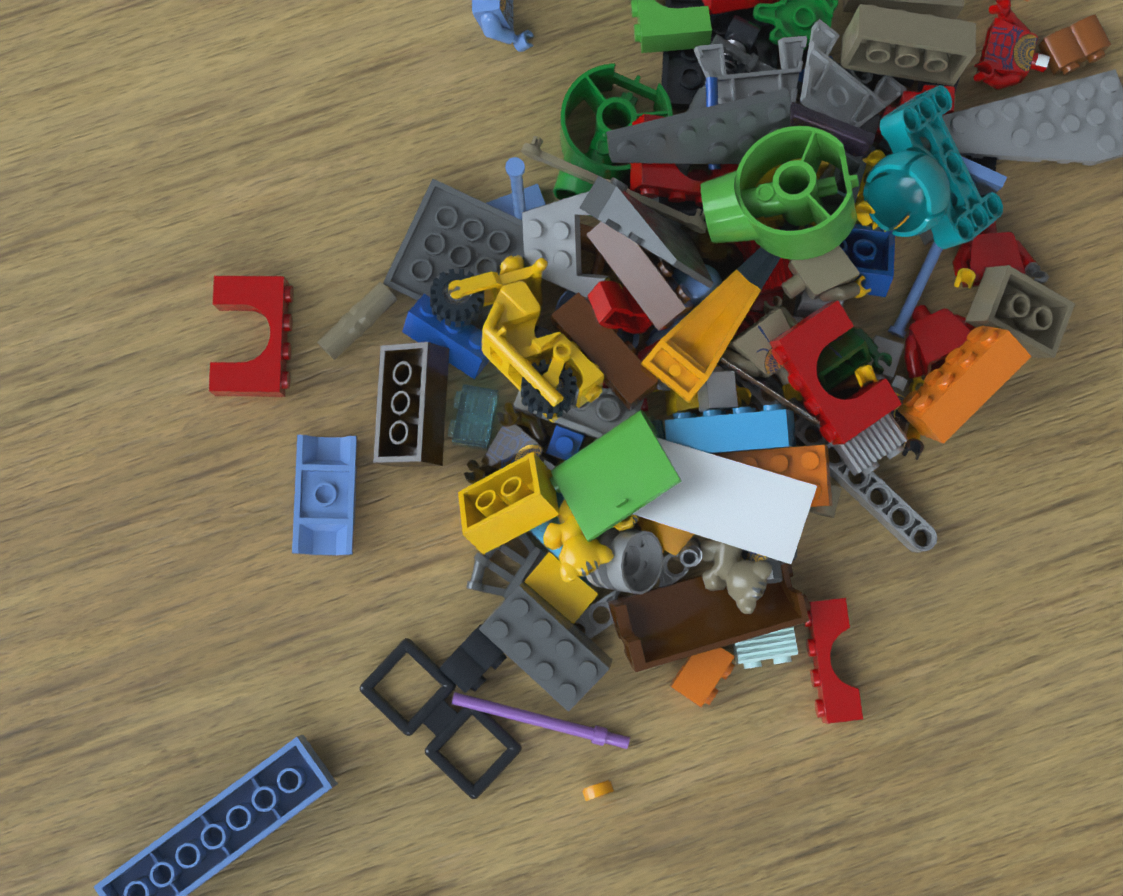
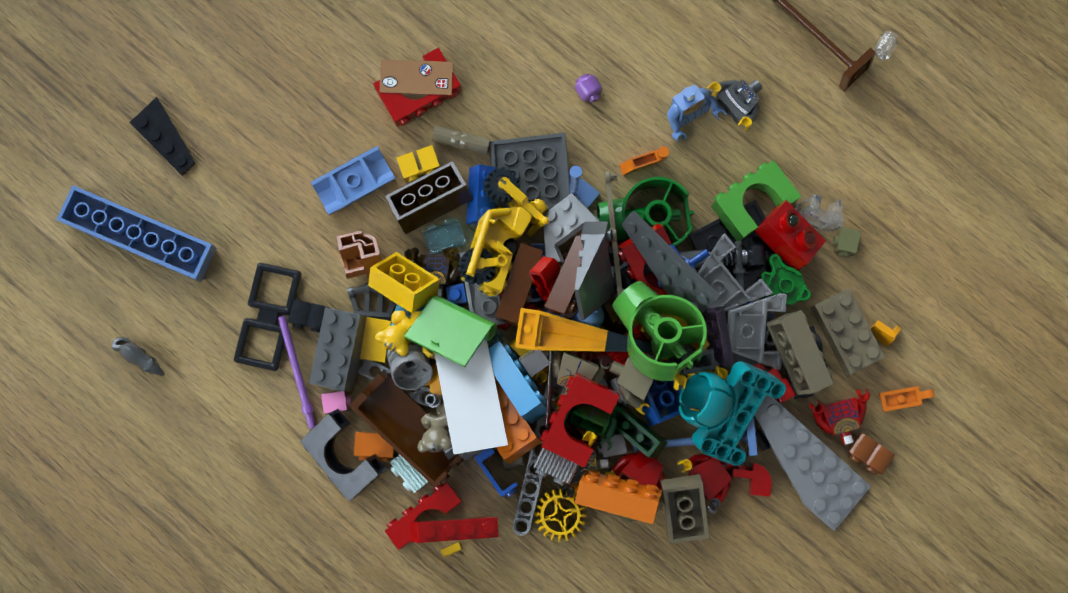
camera: 60 degrees right, 0 degrees up
light orange tile [582,780,614,801] -> none
none -> black wing [129,97,196,176]
none -> arch [300,409,387,501]
none -> bright pink brick [321,391,352,414]
none -> dark orange brick [336,231,382,279]
none -> medium nougat sticker [380,60,453,95]
none -> yellow piece [396,145,440,183]
none -> red arch [410,517,499,543]
none -> yellow tile [440,541,462,557]
none -> blue panel [474,448,518,498]
none -> yellow gear [534,488,587,542]
none -> medium lavender head [575,74,603,103]
none -> dark green brick [614,405,668,458]
none -> orange piece [619,146,669,176]
none -> red brick [730,463,772,497]

